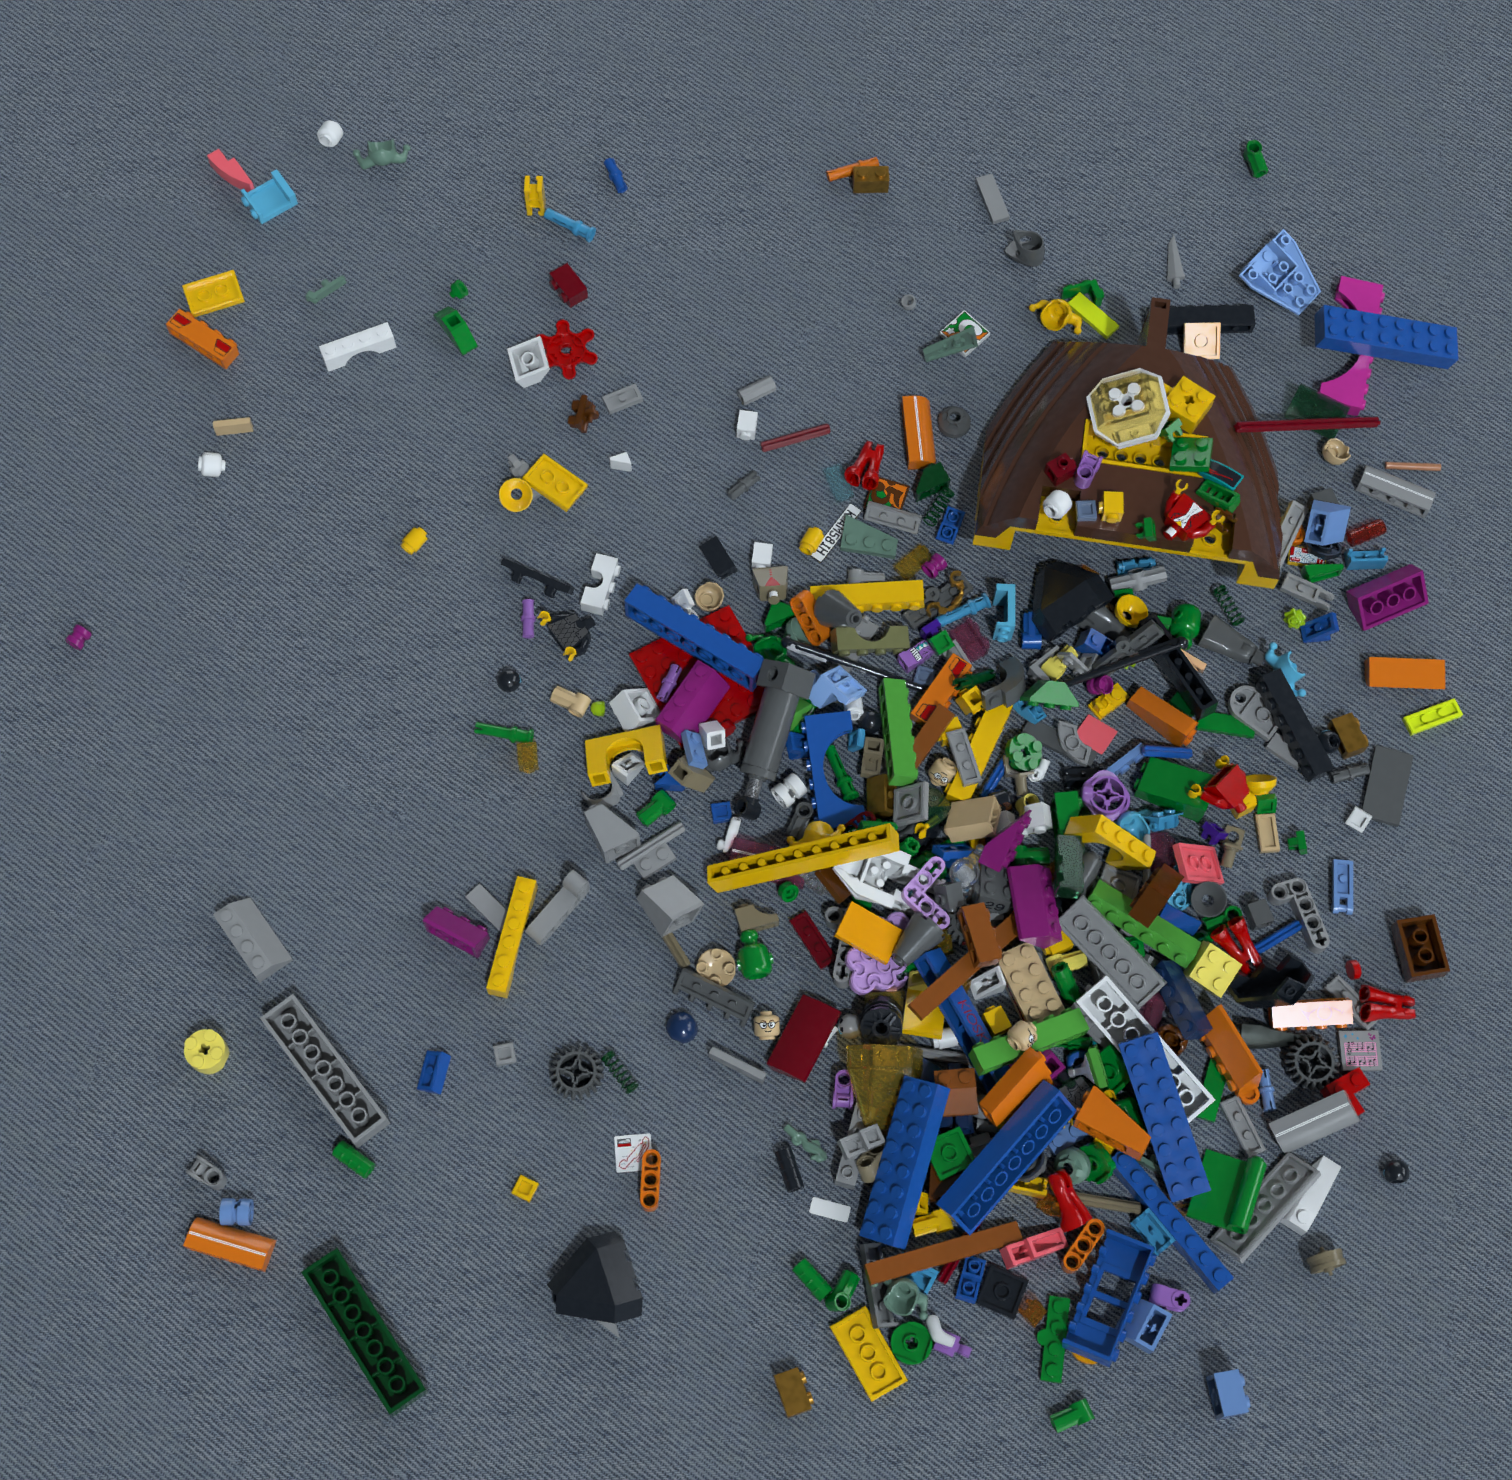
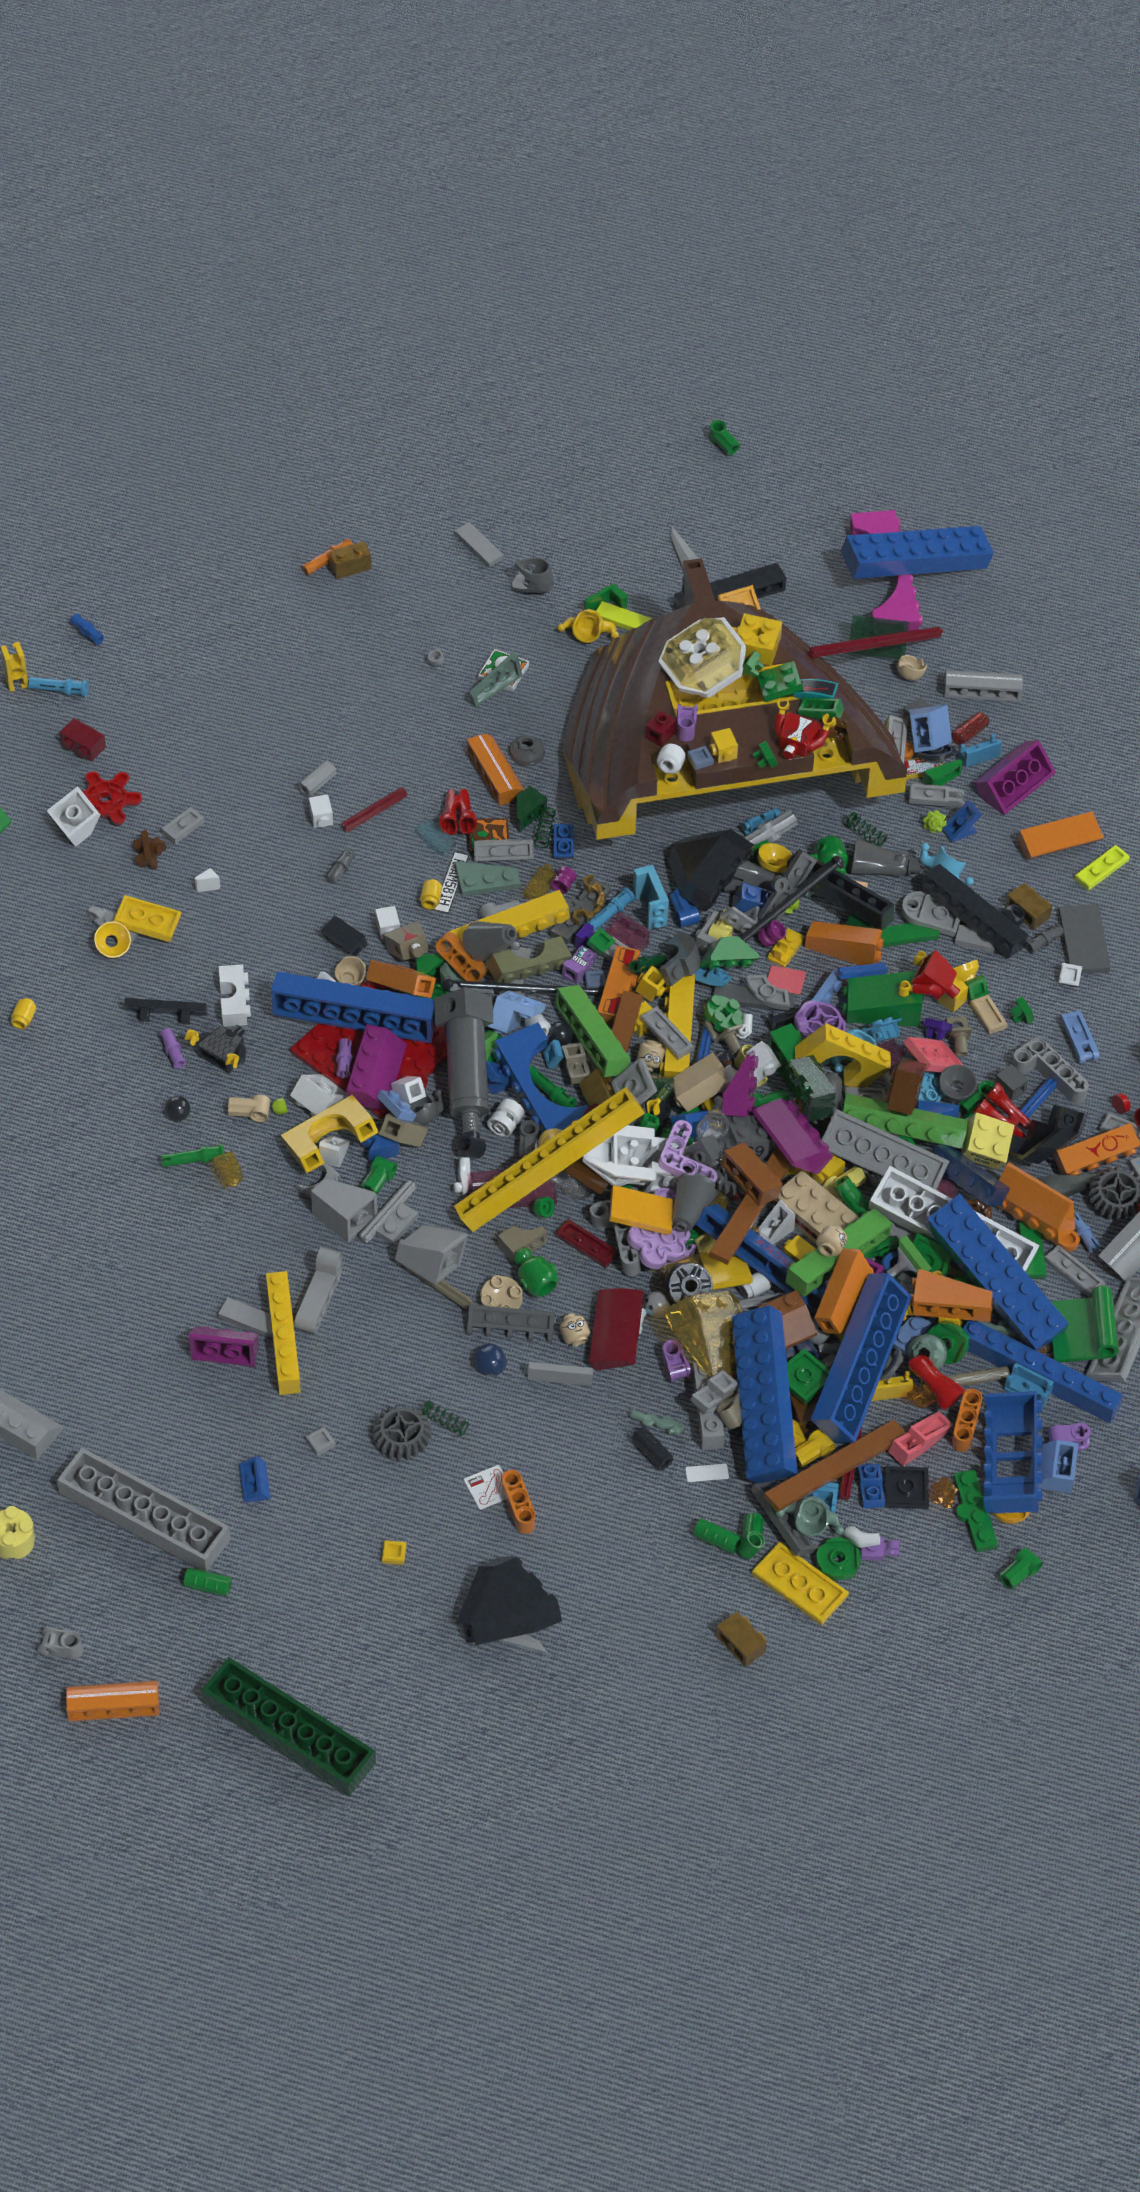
camera: 20 degrees left, 15 degrees down
medium blue wheel [219,1198,254,1226] -> none
blue tile [711,801,732,824] -> none
light blue wedge [1239,229,1321,315] -> none
nougat bar [1385,462,1441,471] -> none
none -> orange slope [366,960,436,998]

